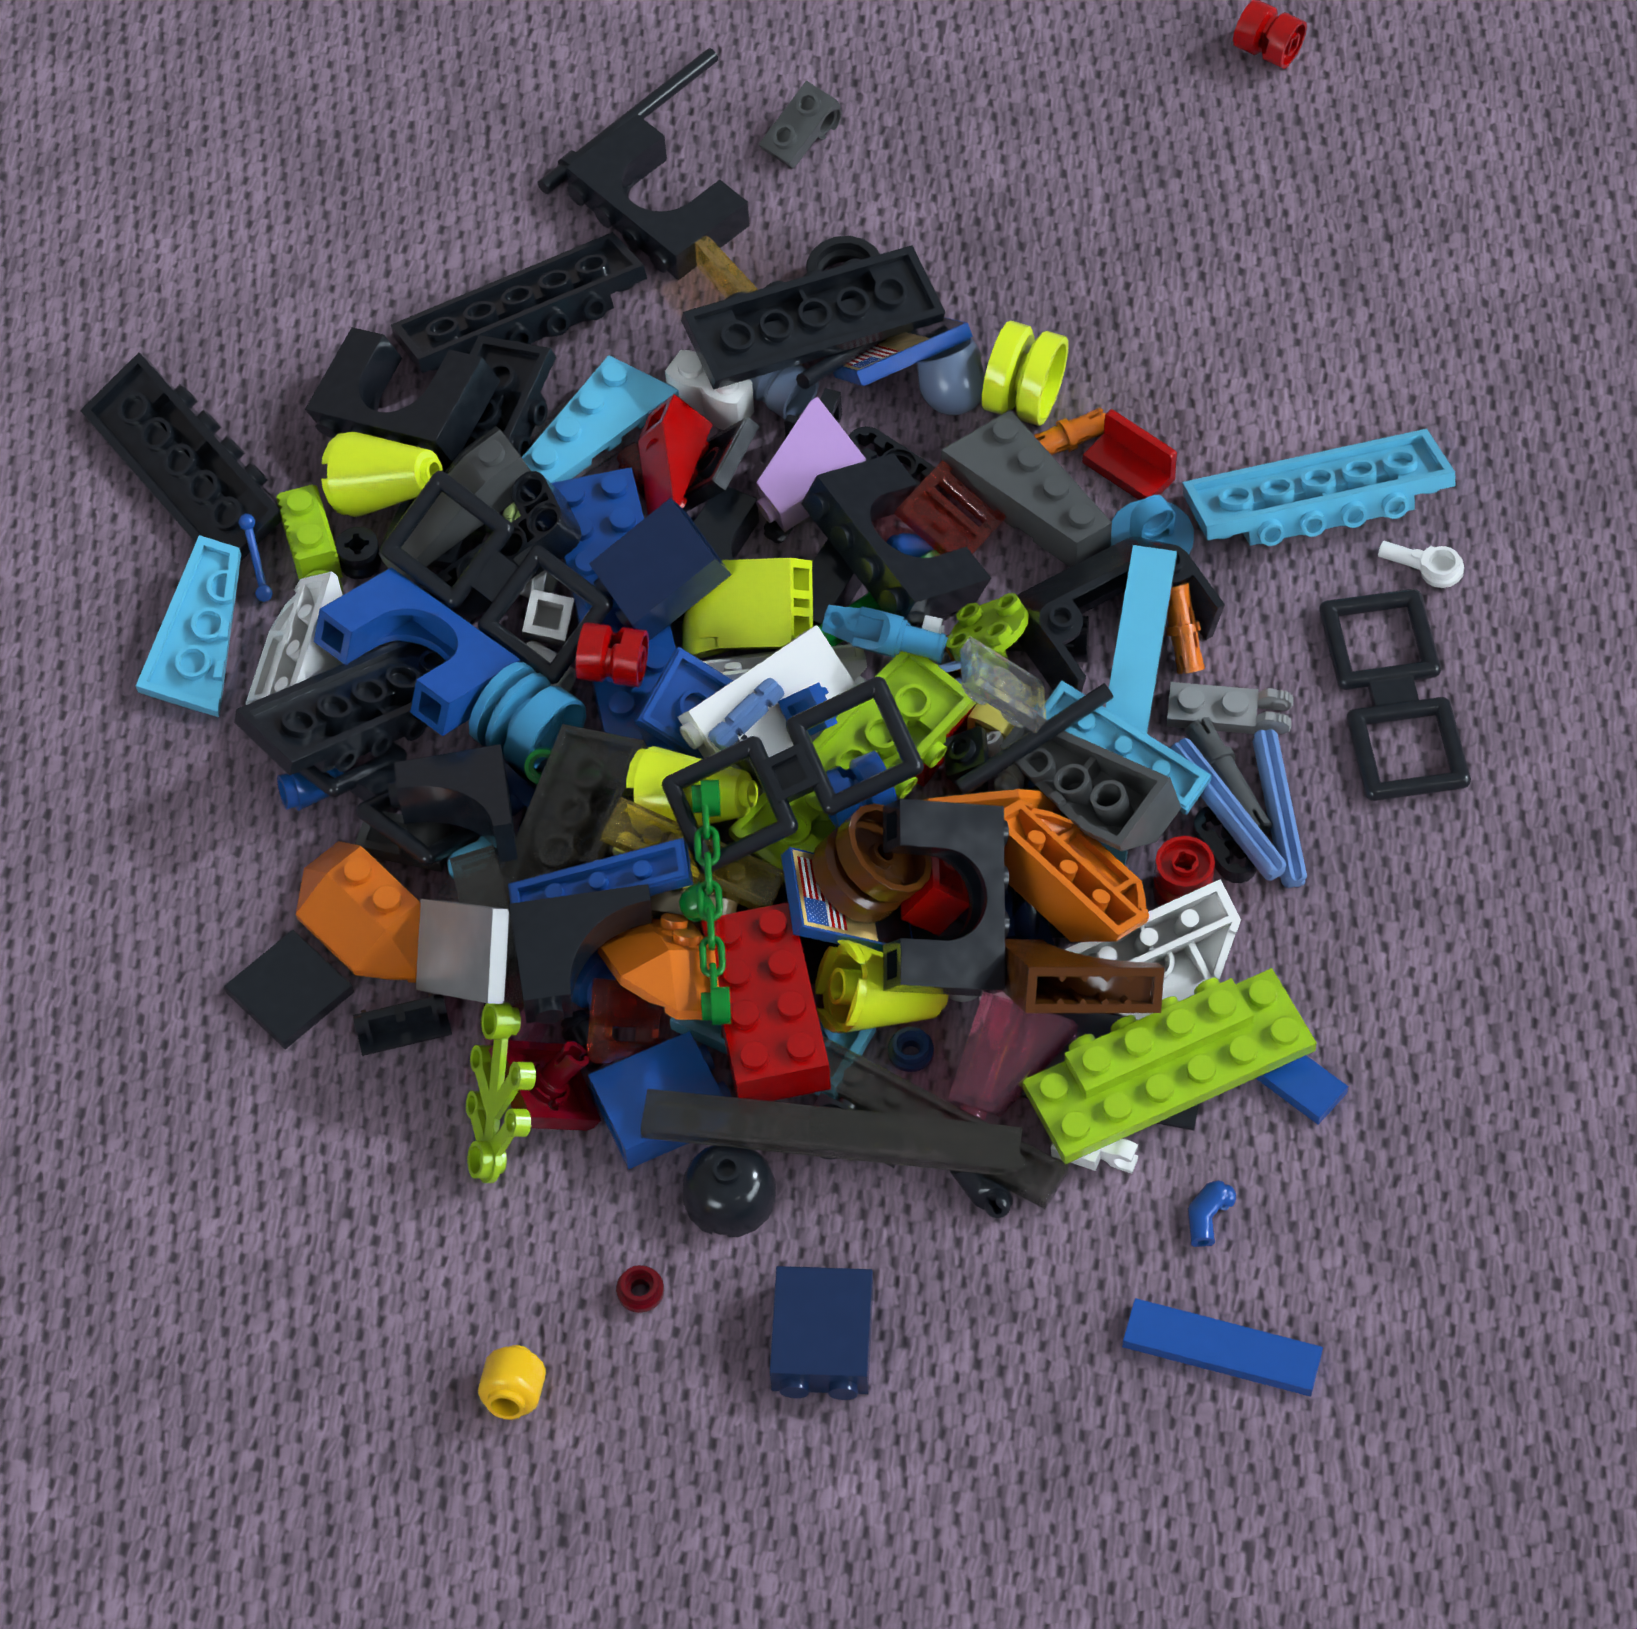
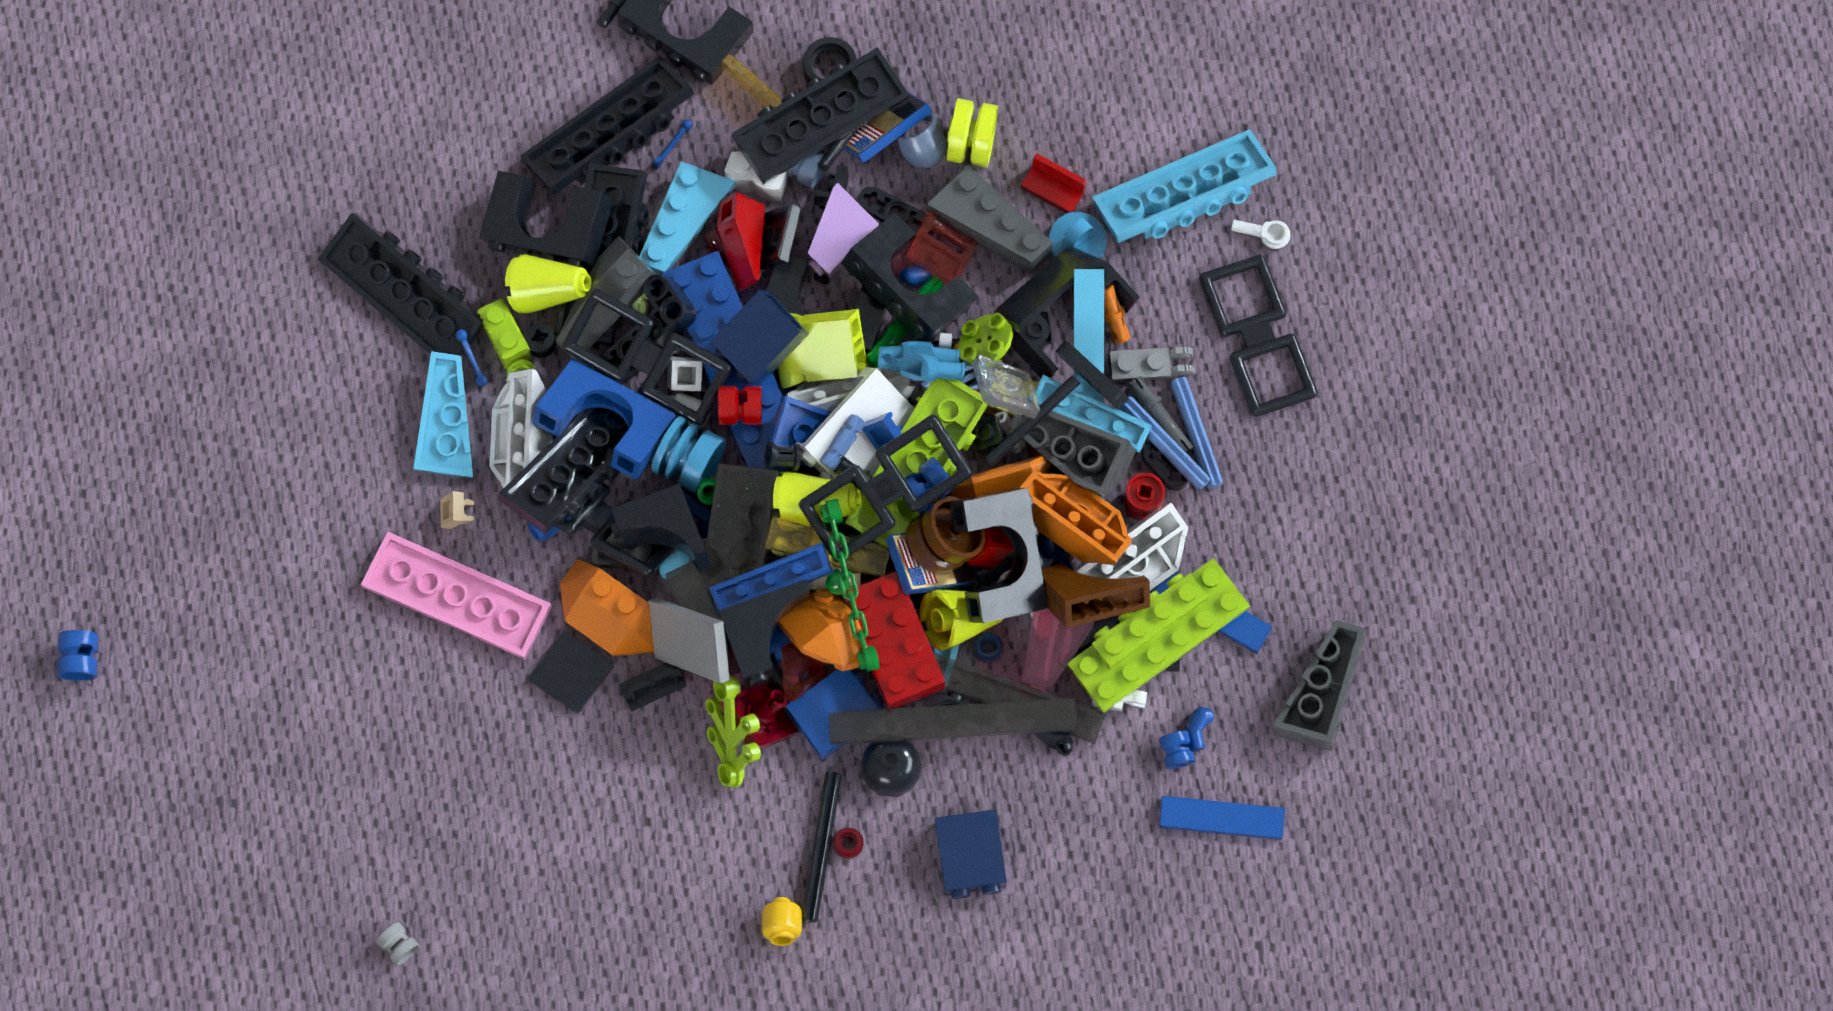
camera: 15 degrees left, 15 degrees up
orange pin [1034,407,1106,455] -> none
none -> bright pink plate [361,532,552,660]
none -> tan tile [440,491,474,529]
none -> blue hinge [652,119,693,169]
none -> black bush [764,442,801,471]
none -> black axle [802,771,841,923]
none -> black beam [1055,340,1129,410]
none -> blue wheel [1159,731,1196,769]
none -> dark grey wedge [1272,620,1366,751]

